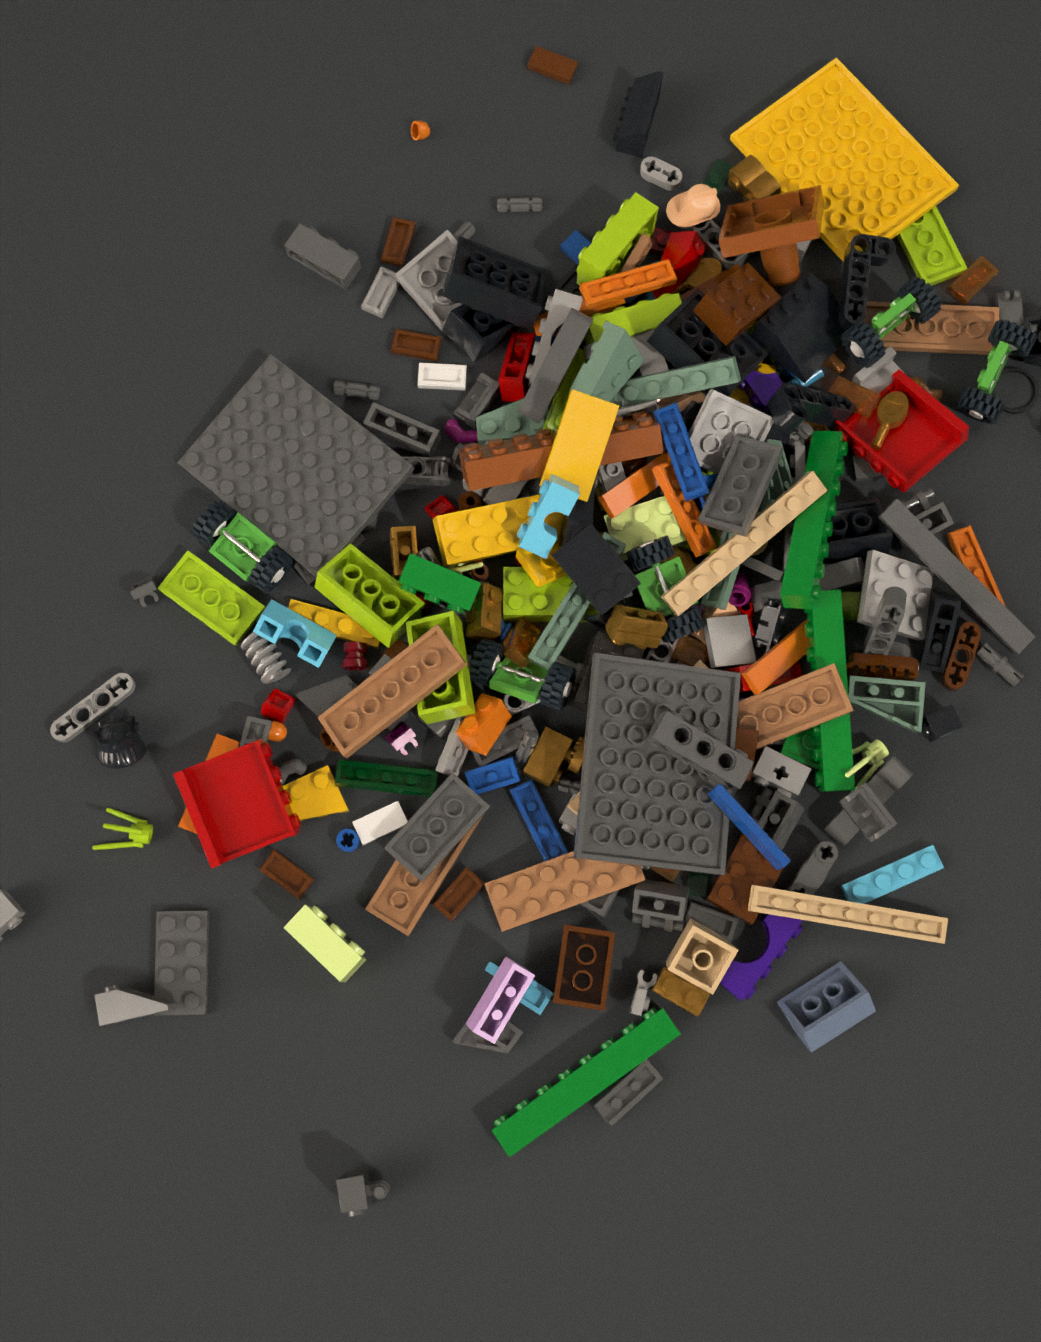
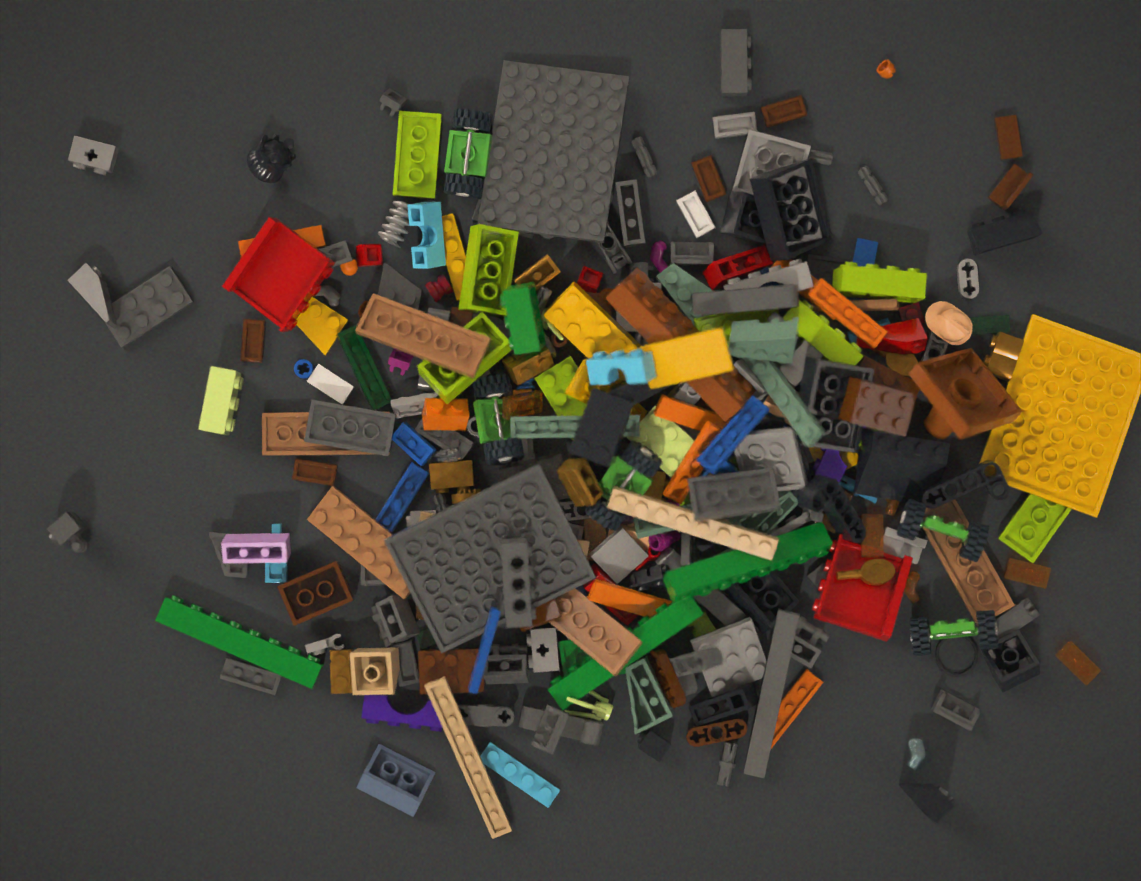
camera: 55 degrees right, 10 degrees up
light grey beam [50,673,136,743] -> none
lime plant [92,807,153,850] -> none
none -> reddish brown panel [988,164,1034,211]

